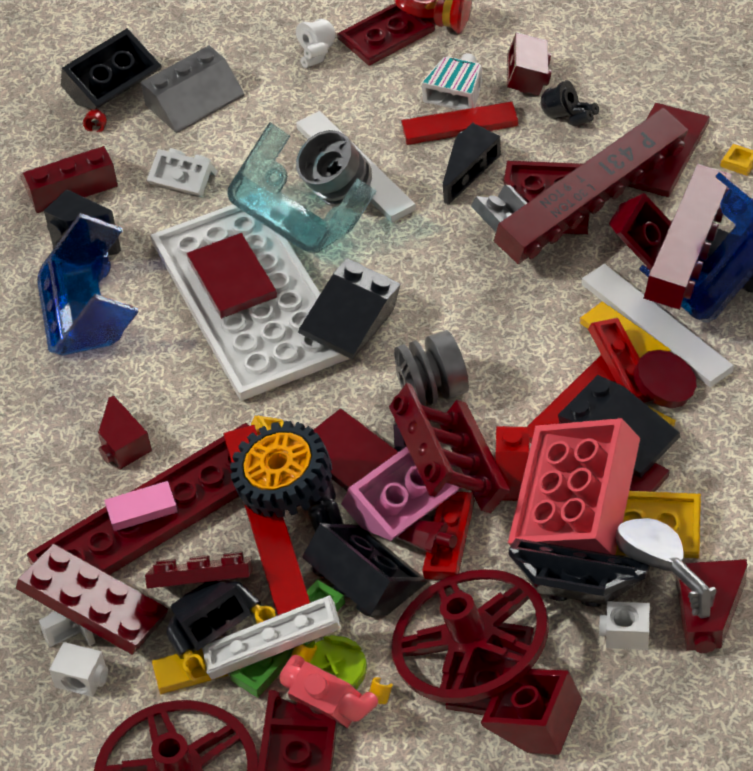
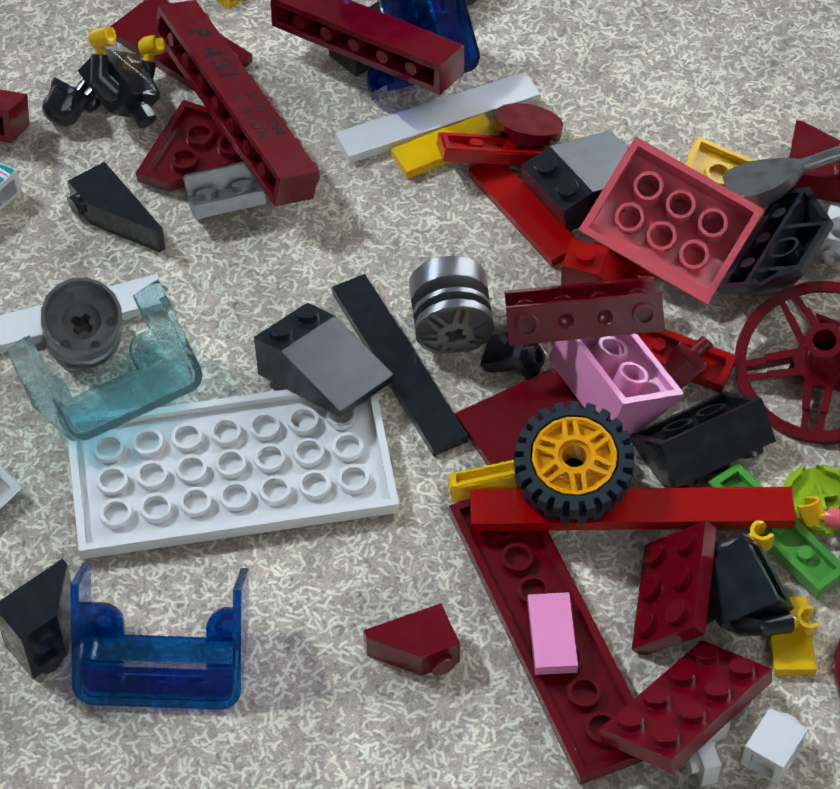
camera: 80 degrees left, 5 degrees up
dark red tile [186,233,277,319] -> none
white tile [202,595,341,680] -> none
red tile [401,101,518,145] -> none
dark red slope [608,193,672,271] -> none
none -> black torso [77,27,166,129]
none -> black tile [332,274,468,457]

